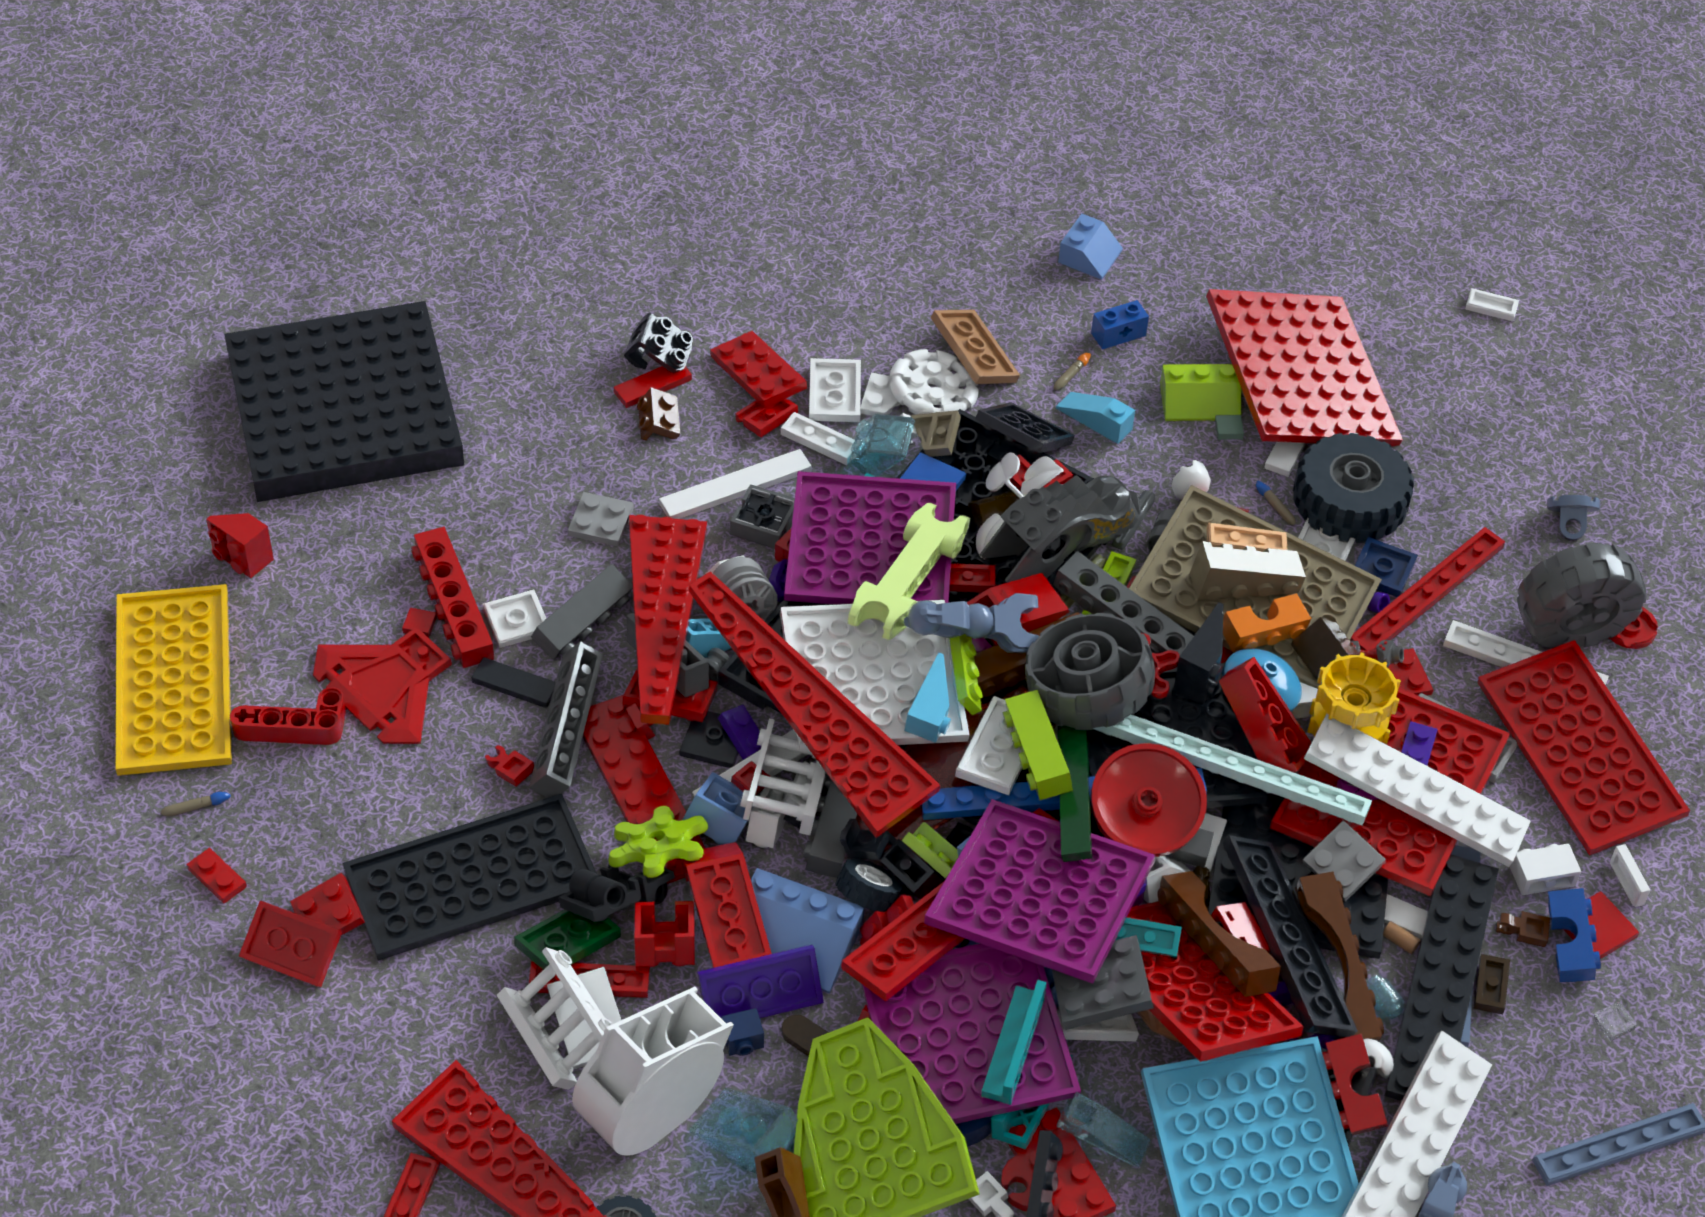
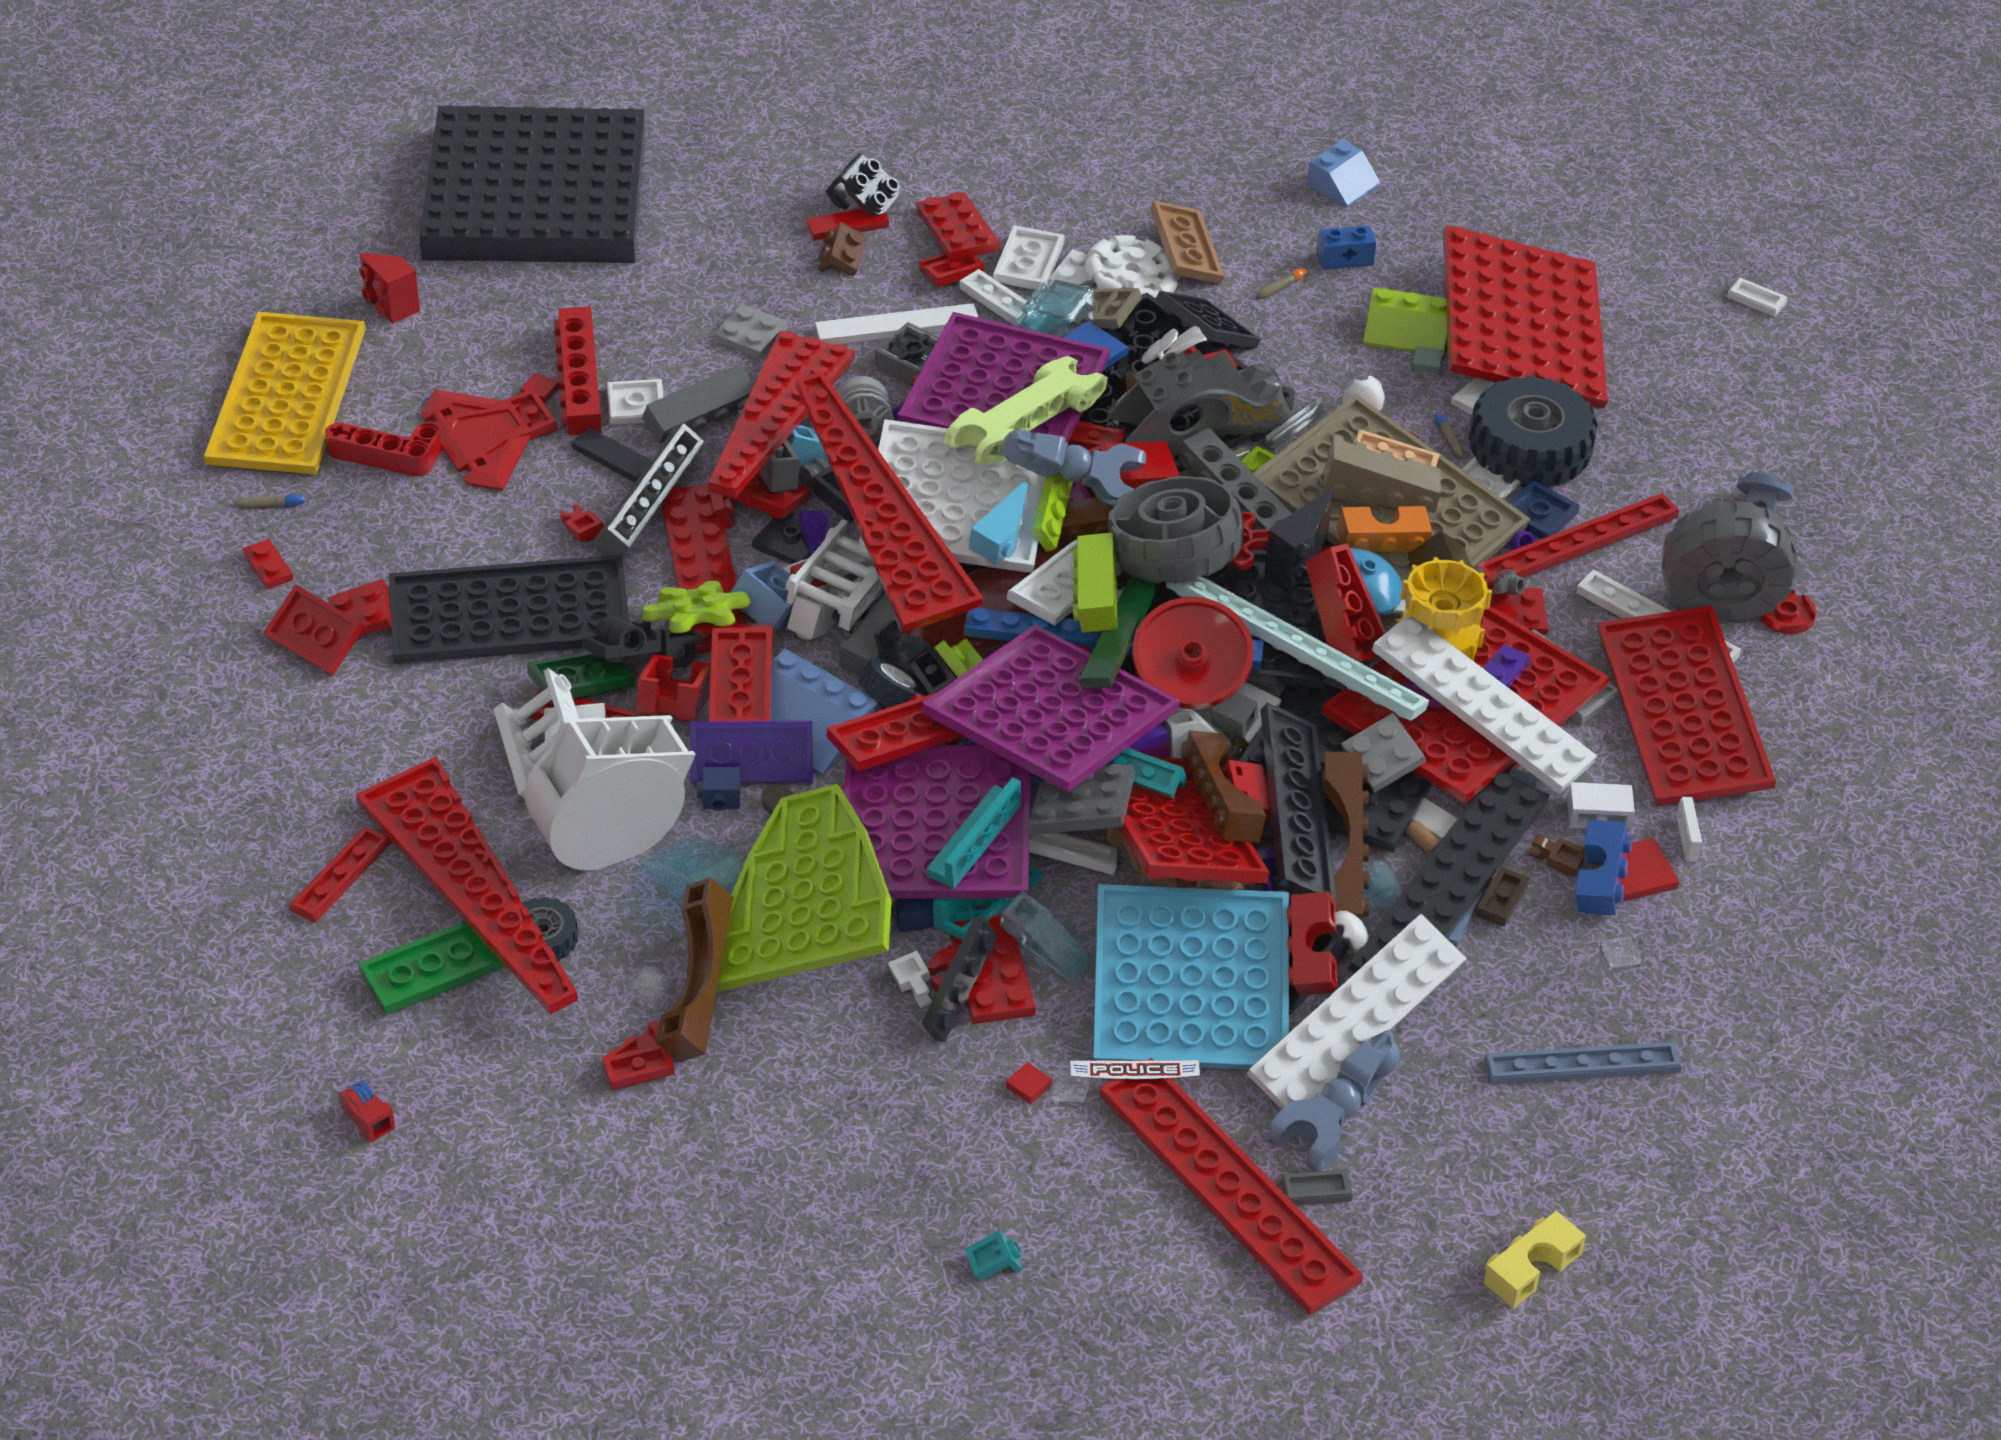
camera: 15 degrees right, 5 degrees down
medium azure slope [1056,392,1135,444] -> none

